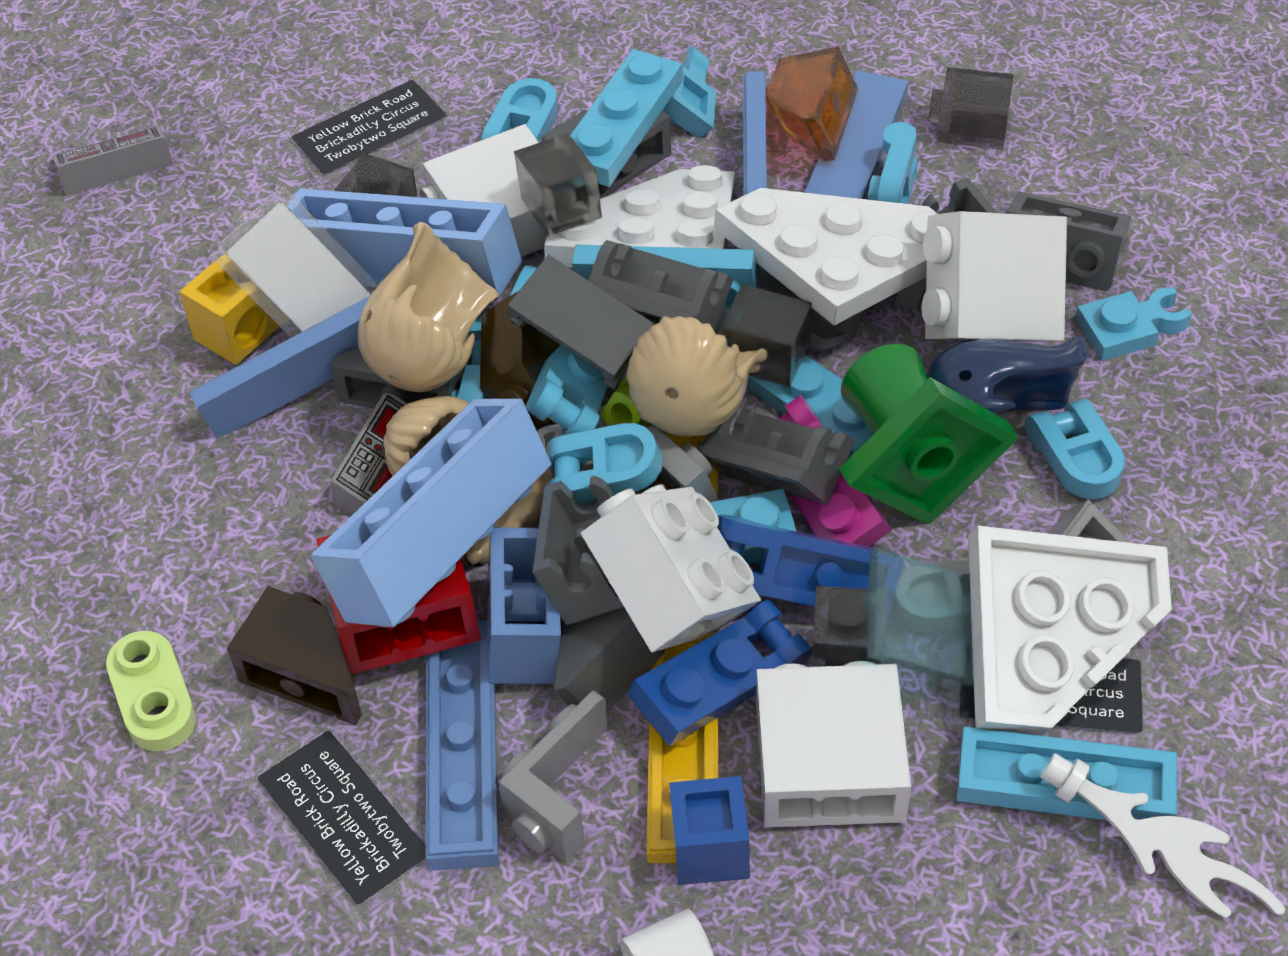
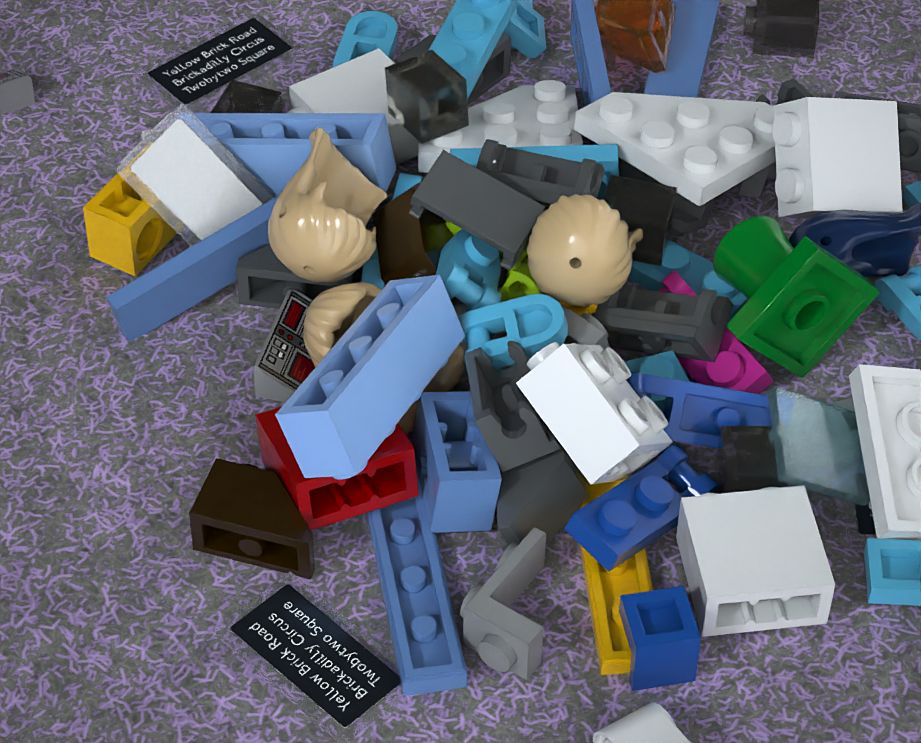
camera: 10 degrees left, 5 degrees down
yellowish green plate [106,631,196,751] -> none
medium azure plate [868,122,917,204] -> none

